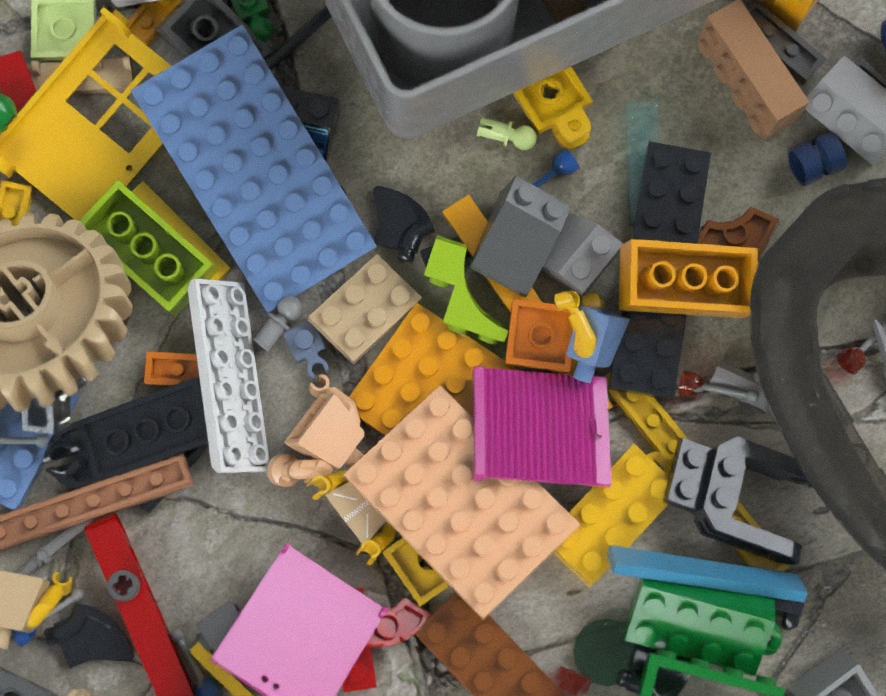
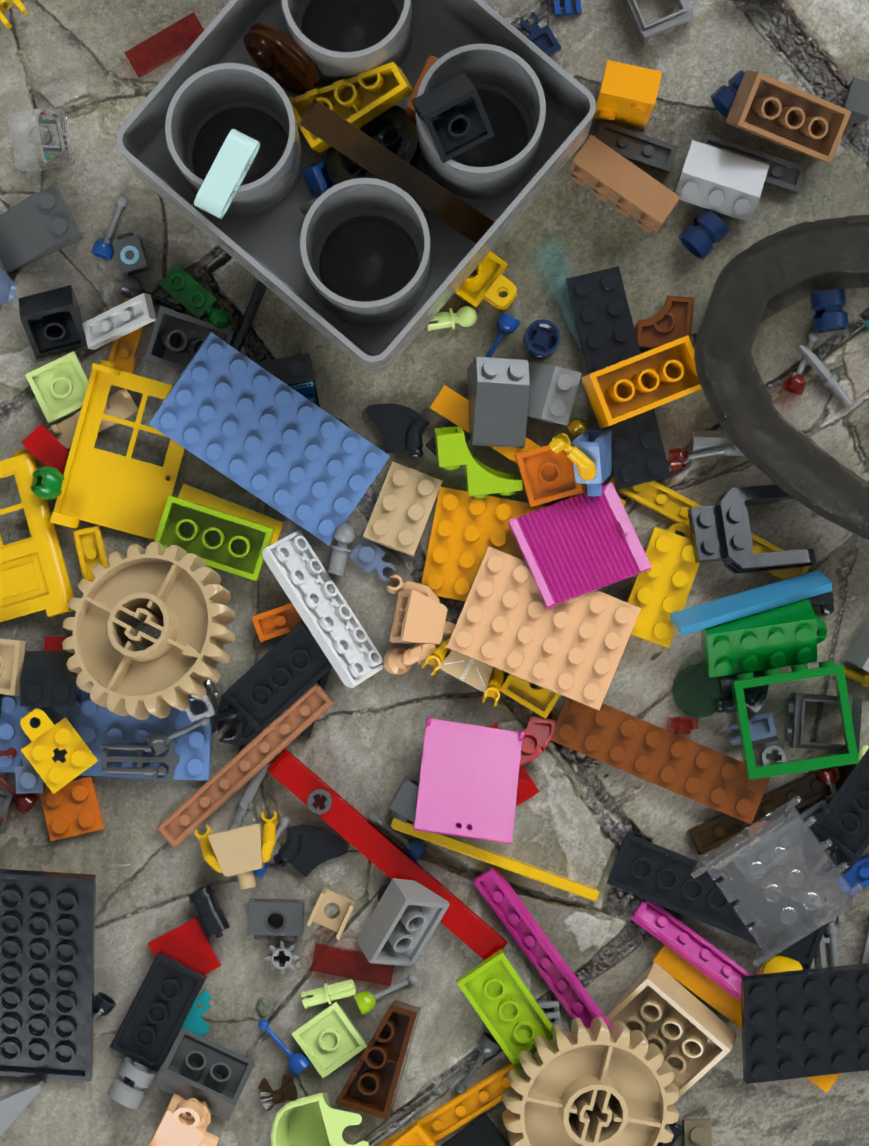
camera: 20 degrees left, 10 degrees up
none -> dark blue wheel [524,319,561,359]

